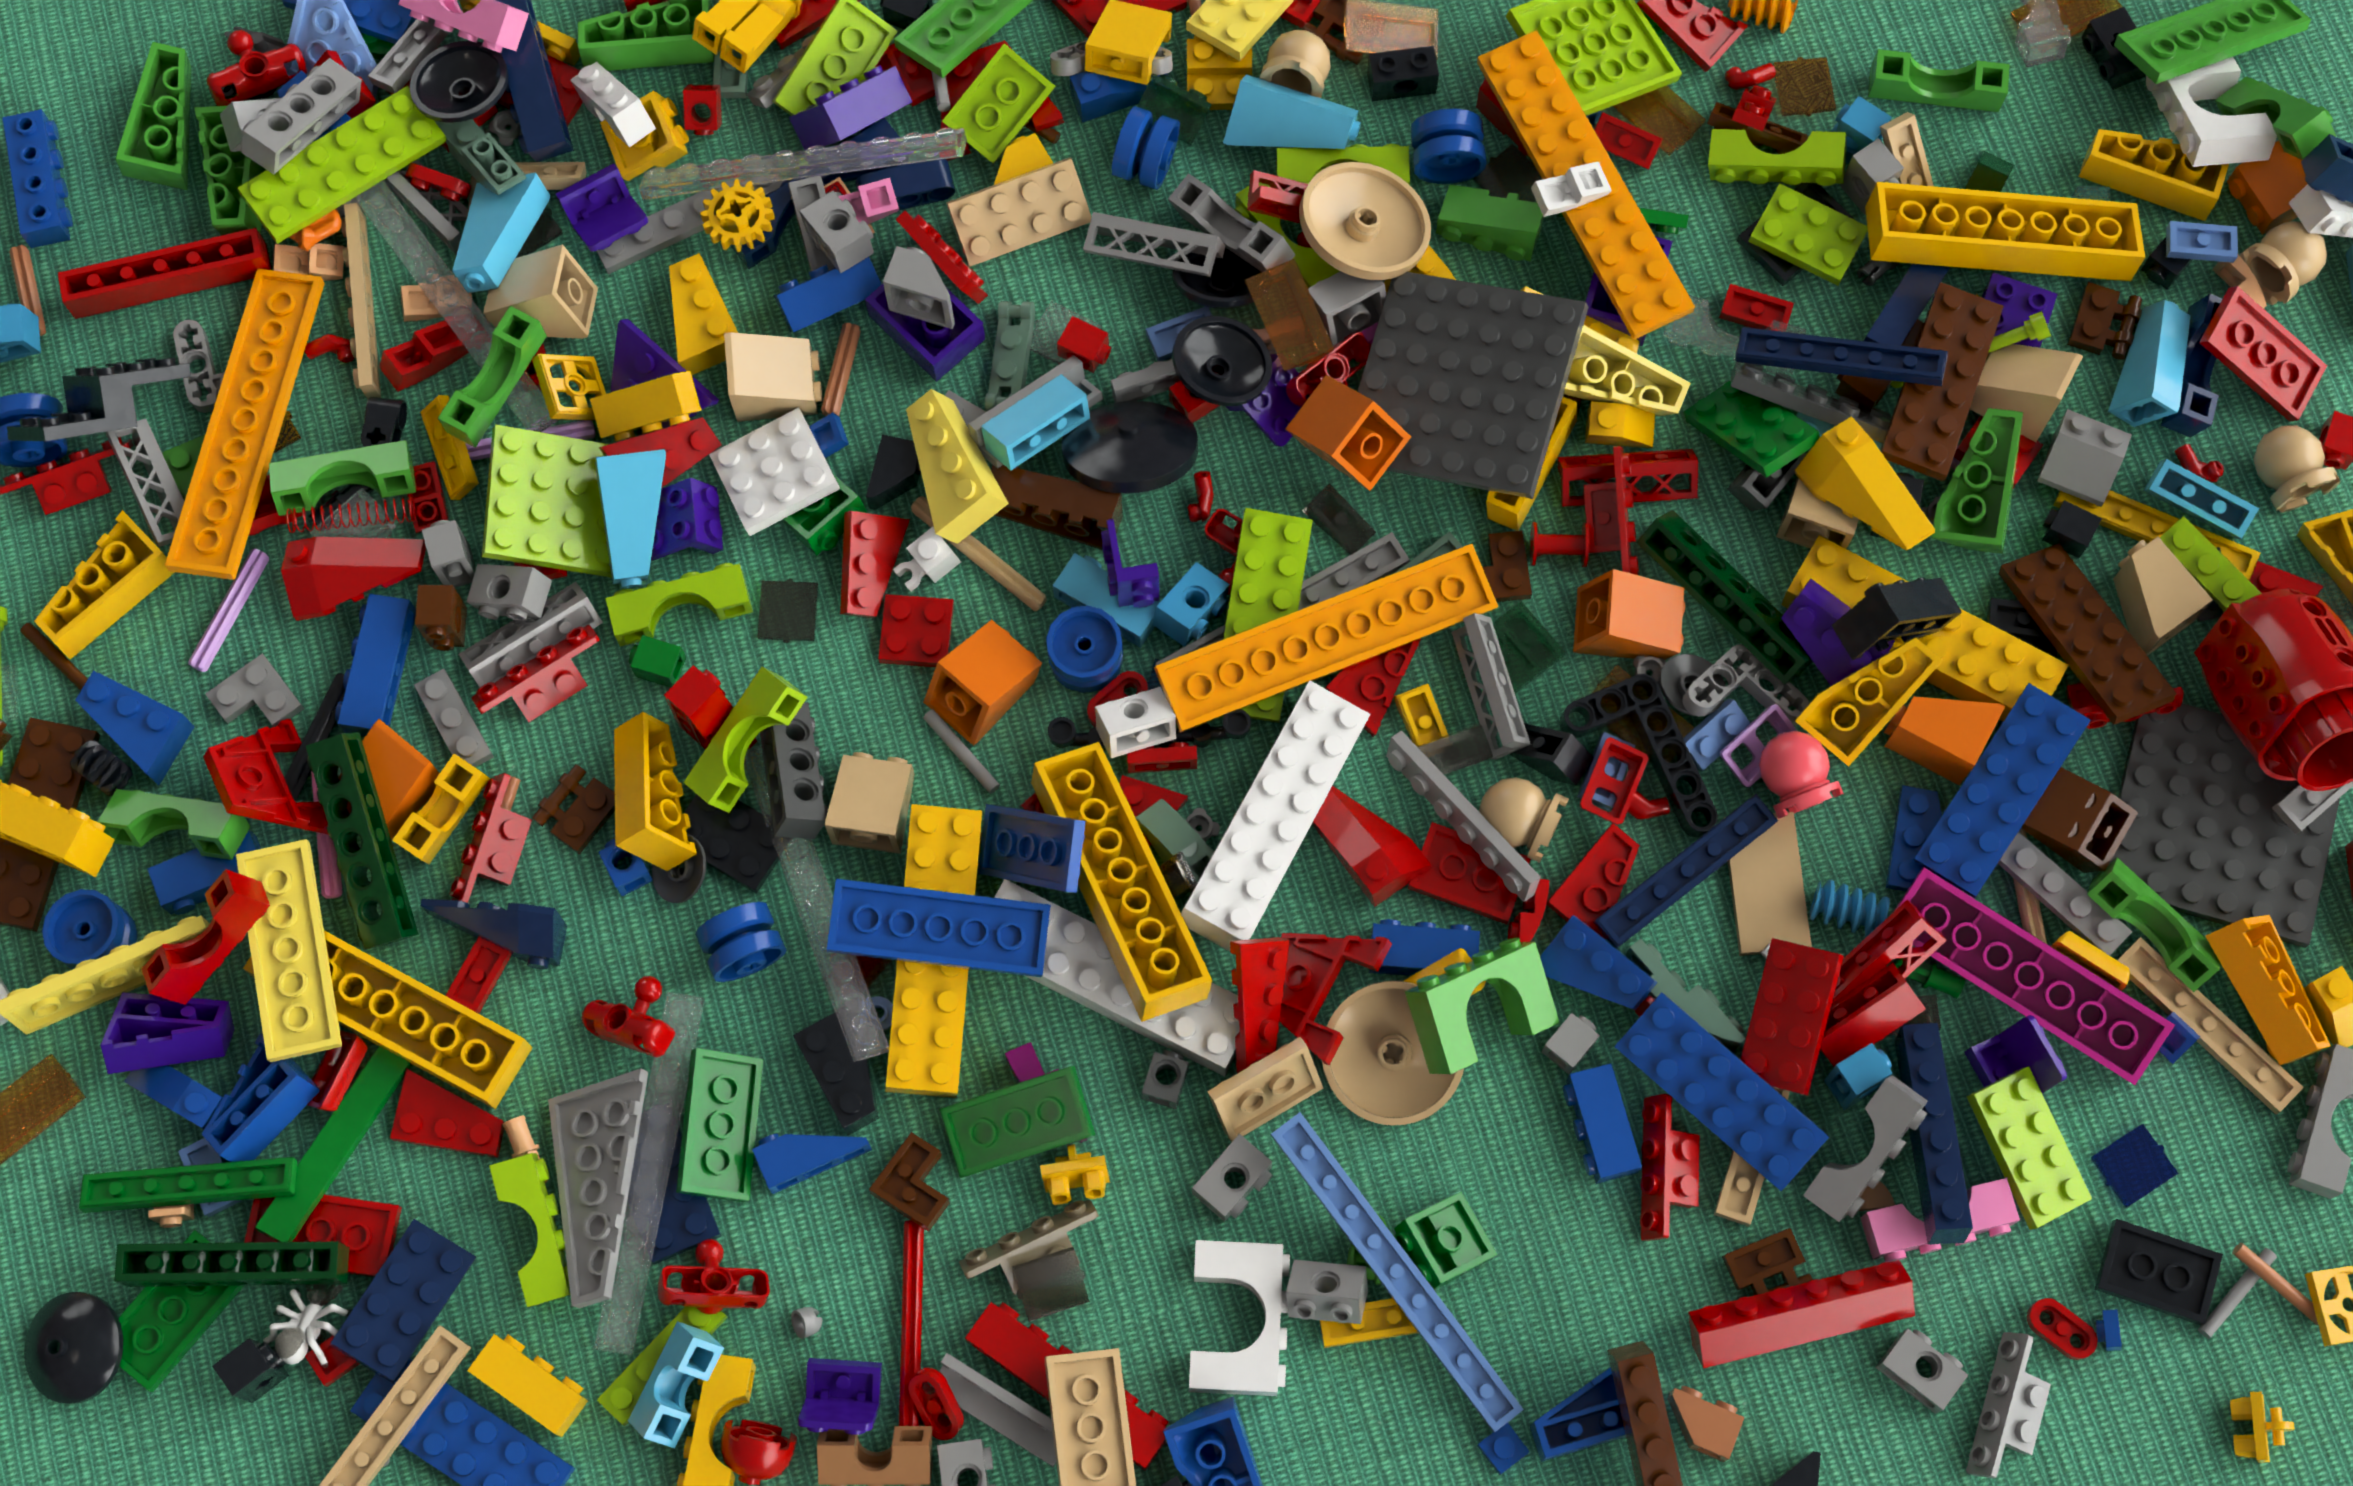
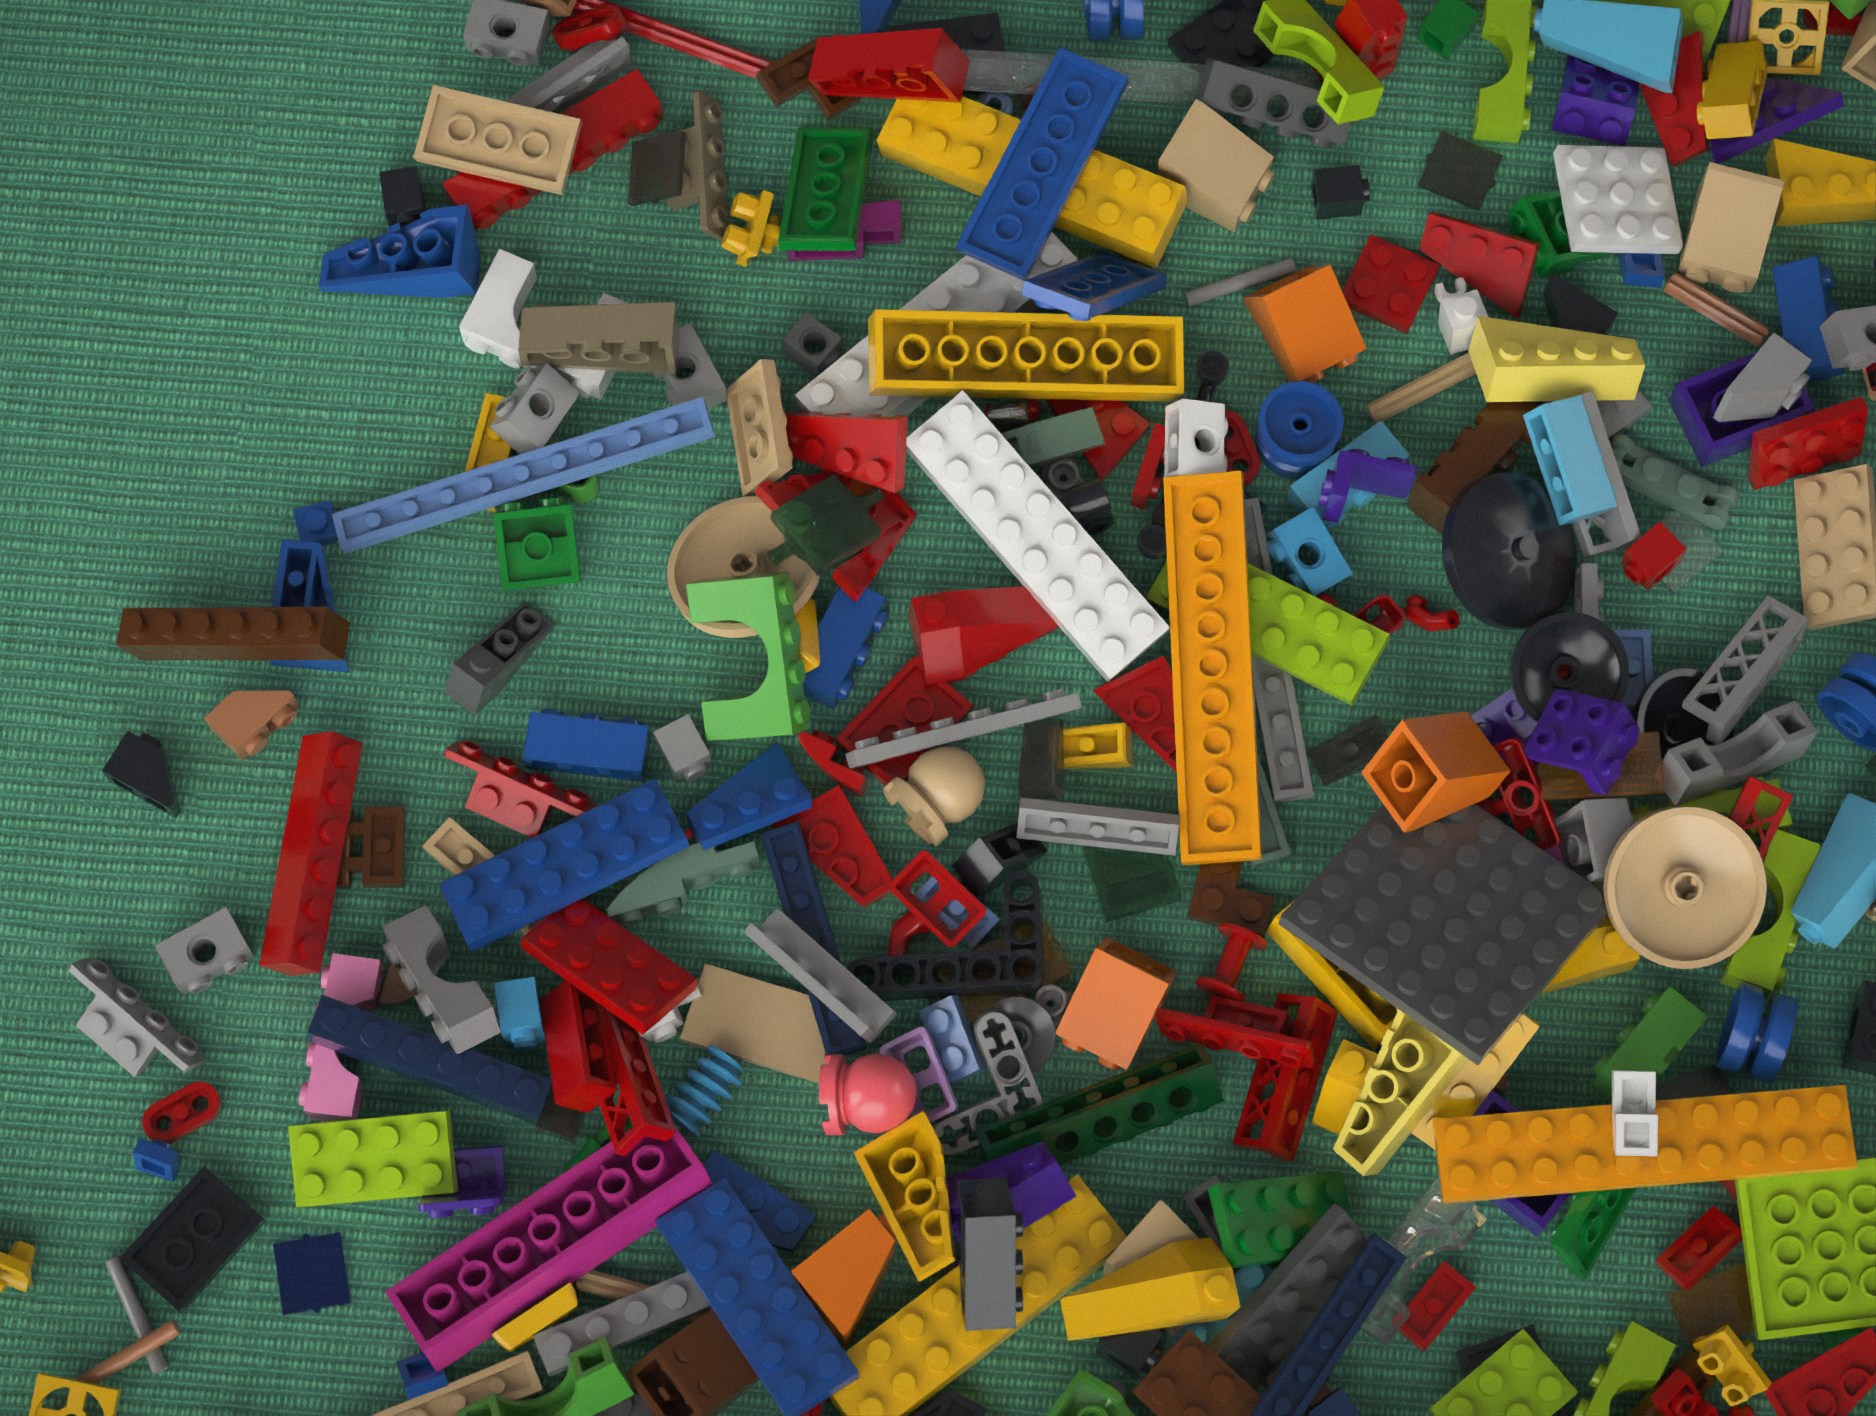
camera: 110 degrees right, 0 degrees up
none -> dark grey slope [444,601,555,716]
none -> dark tan wedge [518,302,680,374]
none -> light grey fence [744,908,897,1044]
none -> clear green plate [767,474,884,576]
none -> red wedge [808,28,970,102]
none -> black piece [1062,477,1115,536]
none -> black brick [1311,165,1370,220]
none -> dark purple bracket [1524,689,1640,796]
none -> yellow hips [1692,1324,1772,1406]

